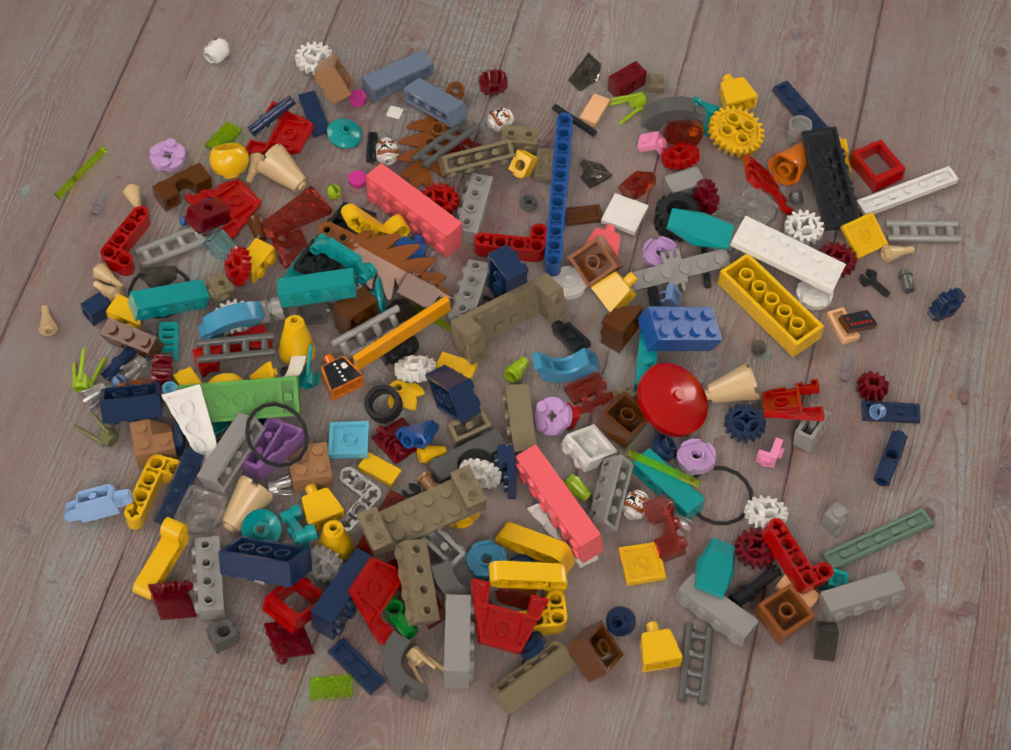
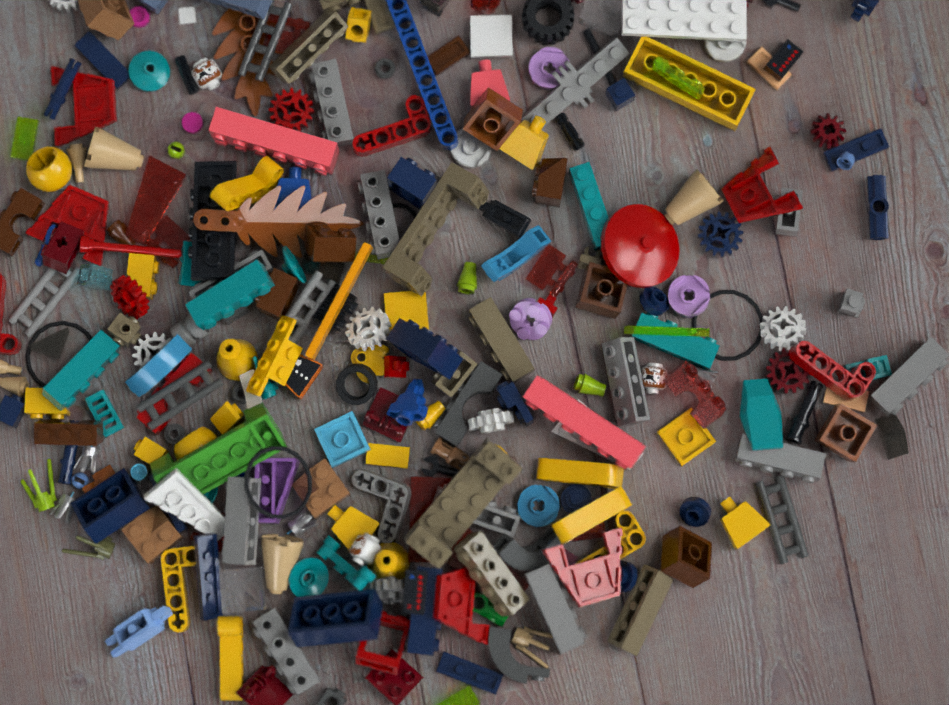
camera: 20 degrees left, 25 degrees up
dark red gear [151,354,174,386] -> none
teal plate [310,233,377,284] -> none
white plate [561,424,618,473] -> none
blue brick [638,306,723,351] -> none
medium blue tile [660,283,682,307] -> none
teal piece [666,208,735,250] -> none
dark grey hinge [751,340,766,357] -> none
bright pink bracket [756,437,785,468] -> none
sand green tile [821,508,934,569] -> none
none -> red piece [80,236,182,258]
none -> yellow bracket [246,315,303,397]
none -> white head [349,533,381,566]
none -> red tile [384,356,409,379]
none -> black tile [403,569,428,615]
none -> dark blue brick [605,78,635,111]
none -> clear neon green hinge [652,57,705,100]

